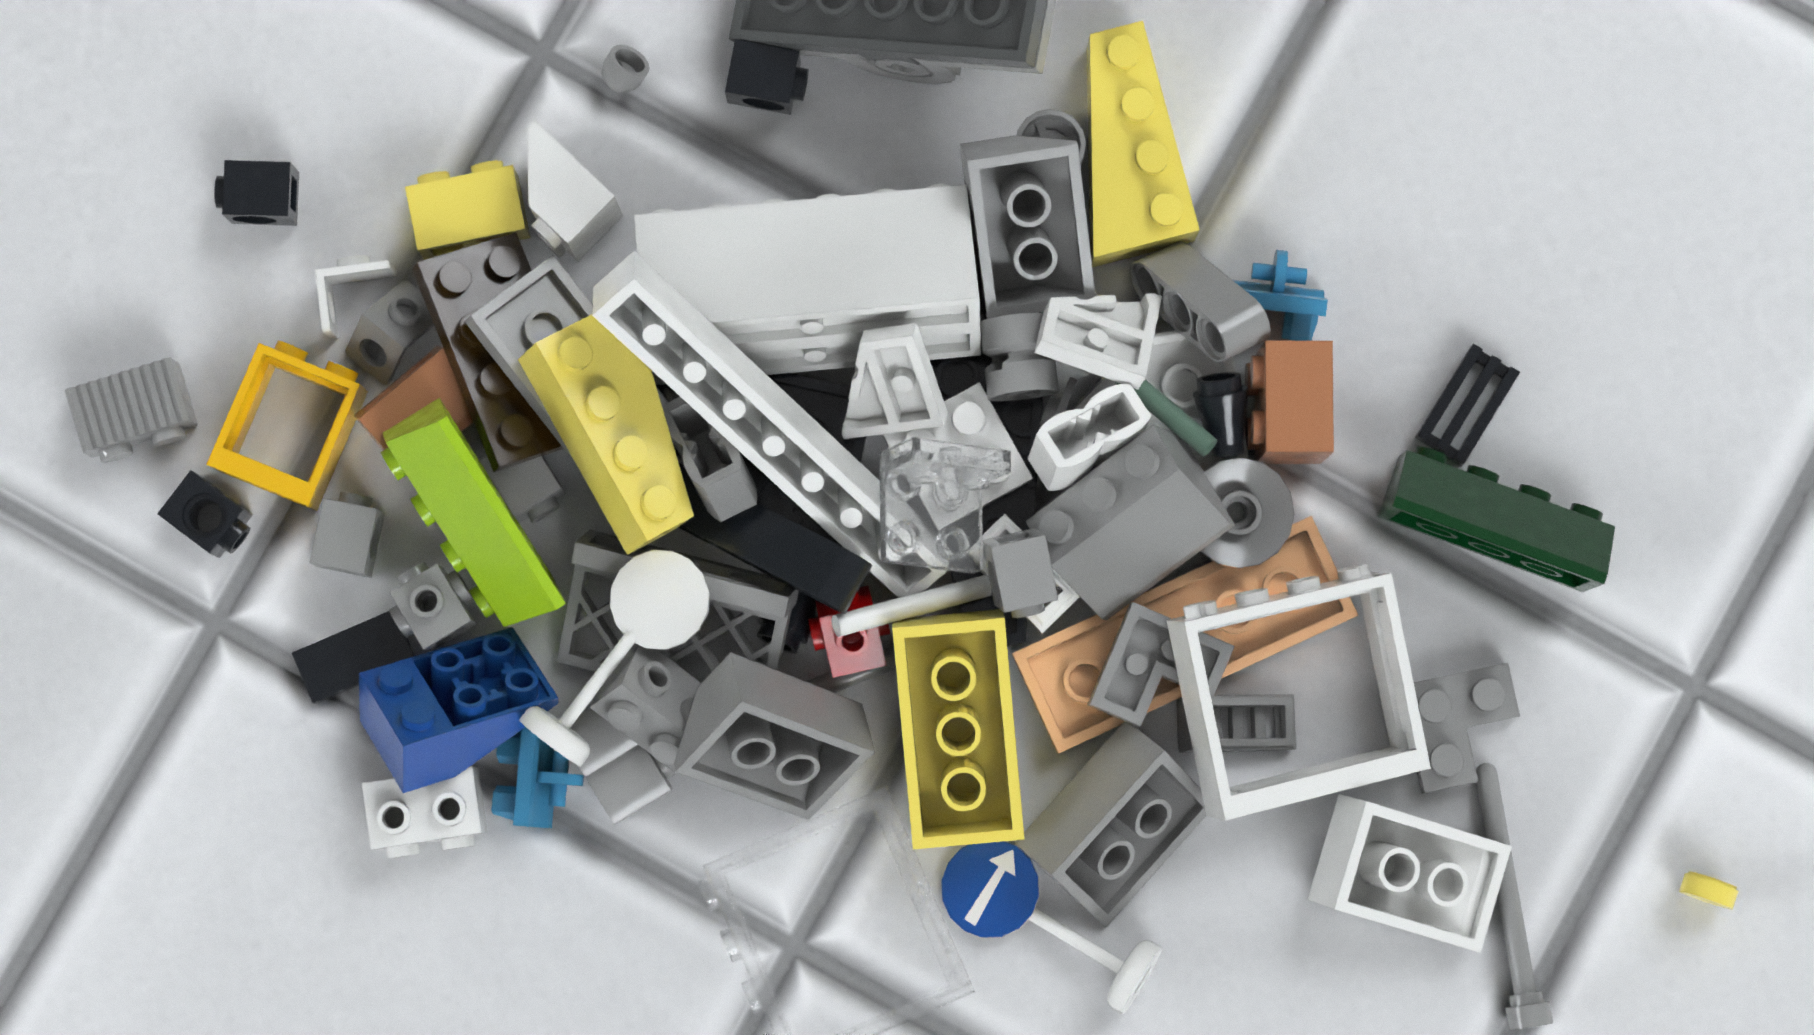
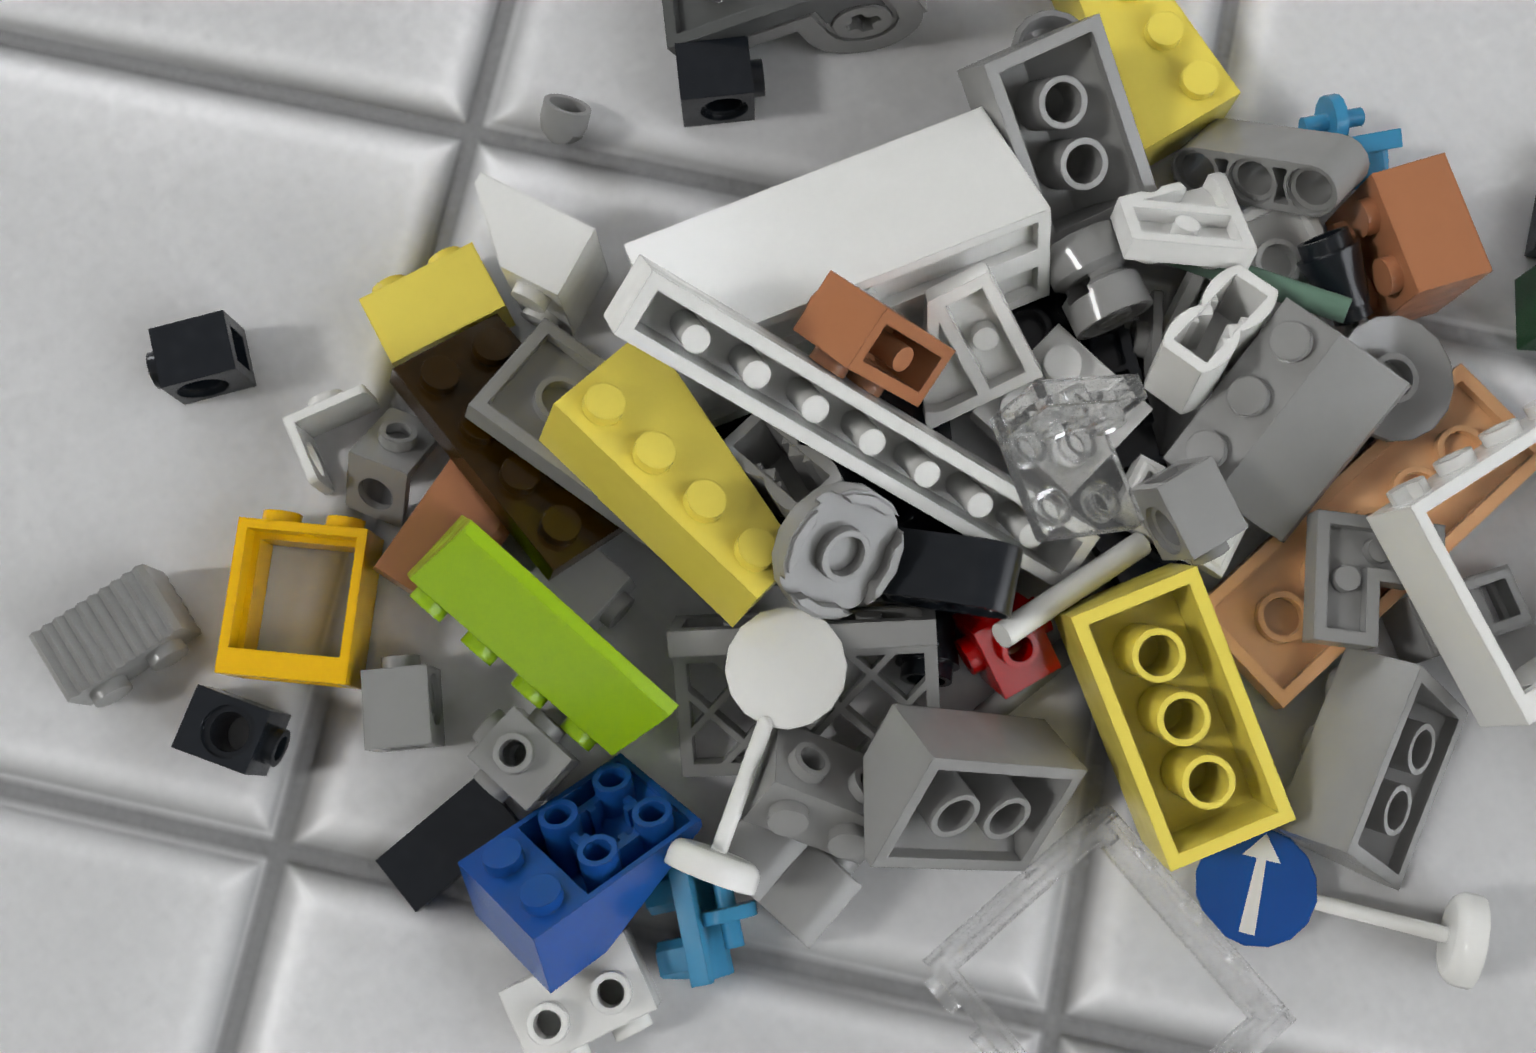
camera: 15 degrees left, 5 degrees down
none -> light grey tile [771,481,904,619]
none -> nougat brick [793,270,956,407]

